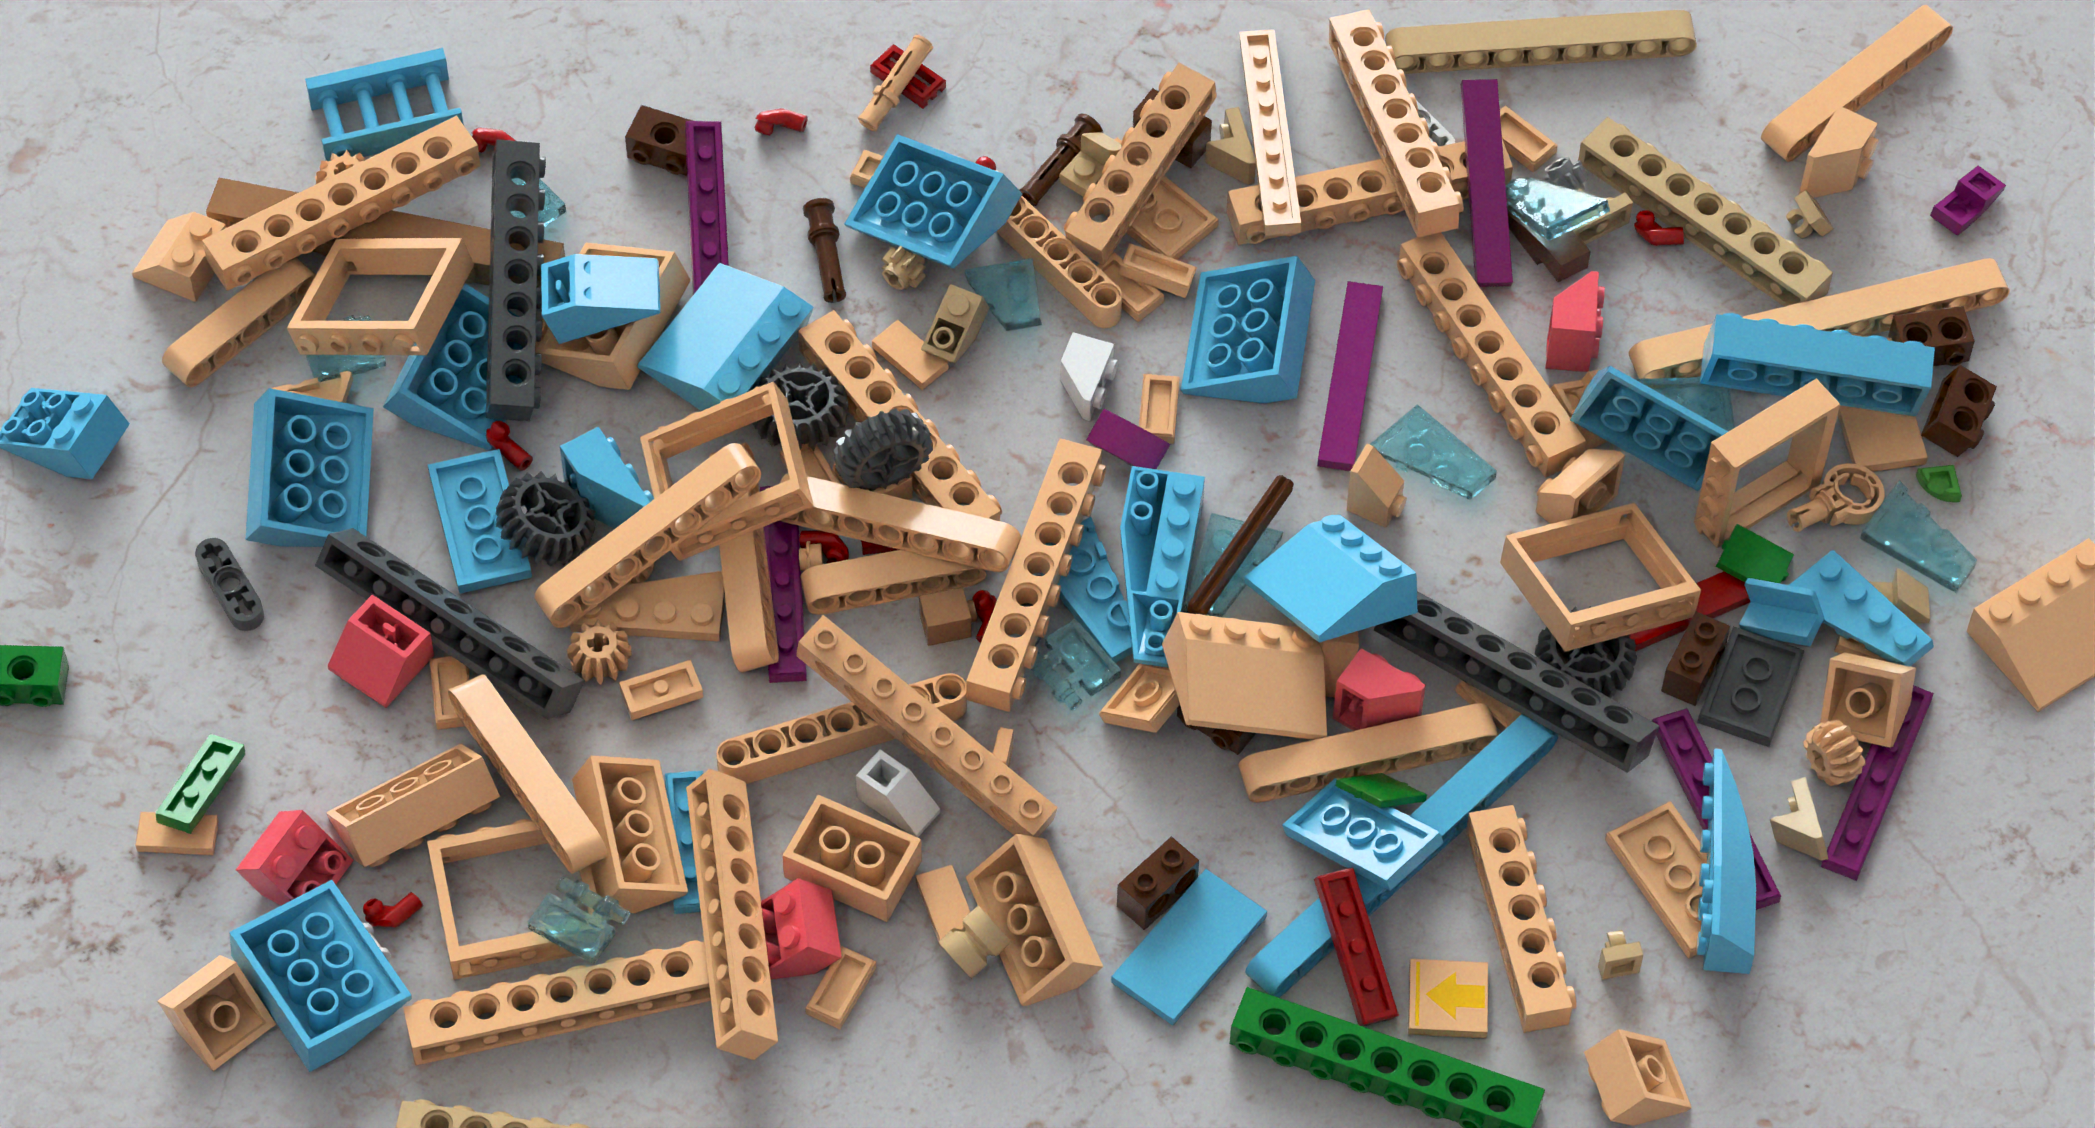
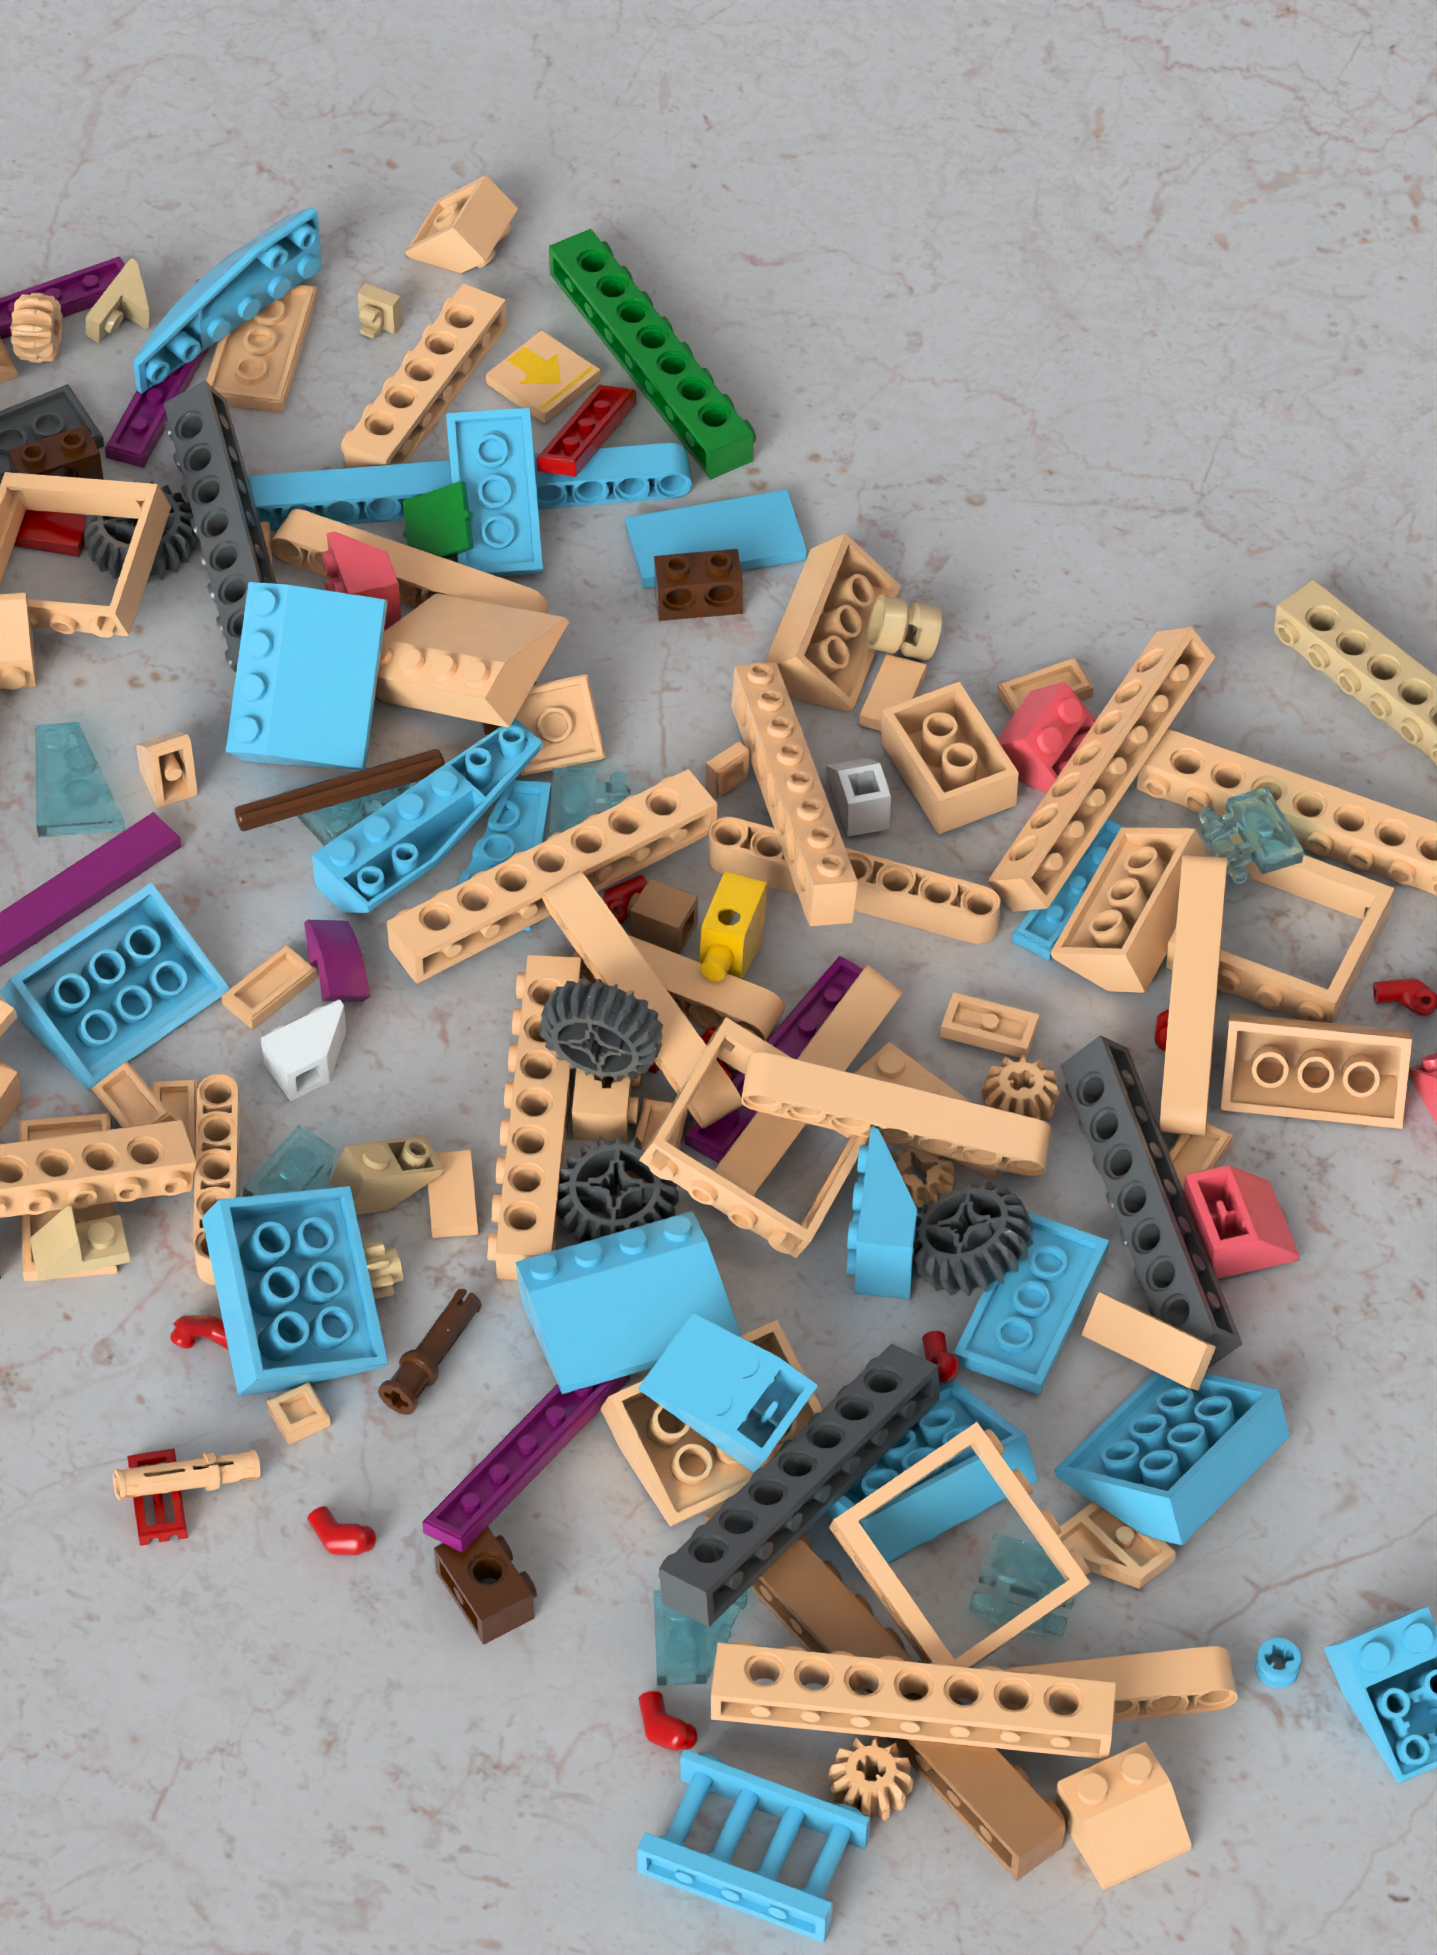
camera: 140 degrees left, 5 degrees down
dark grey beam [195,538,264,631] -> none
reddish brown pin [1020,113,1103,206] -> none
none -> yellow torso [699,871,767,982]
none -> light nougat tile [1081,1292,1216,1390]
none -> medium azure bush [1255,1638,1301,1688]

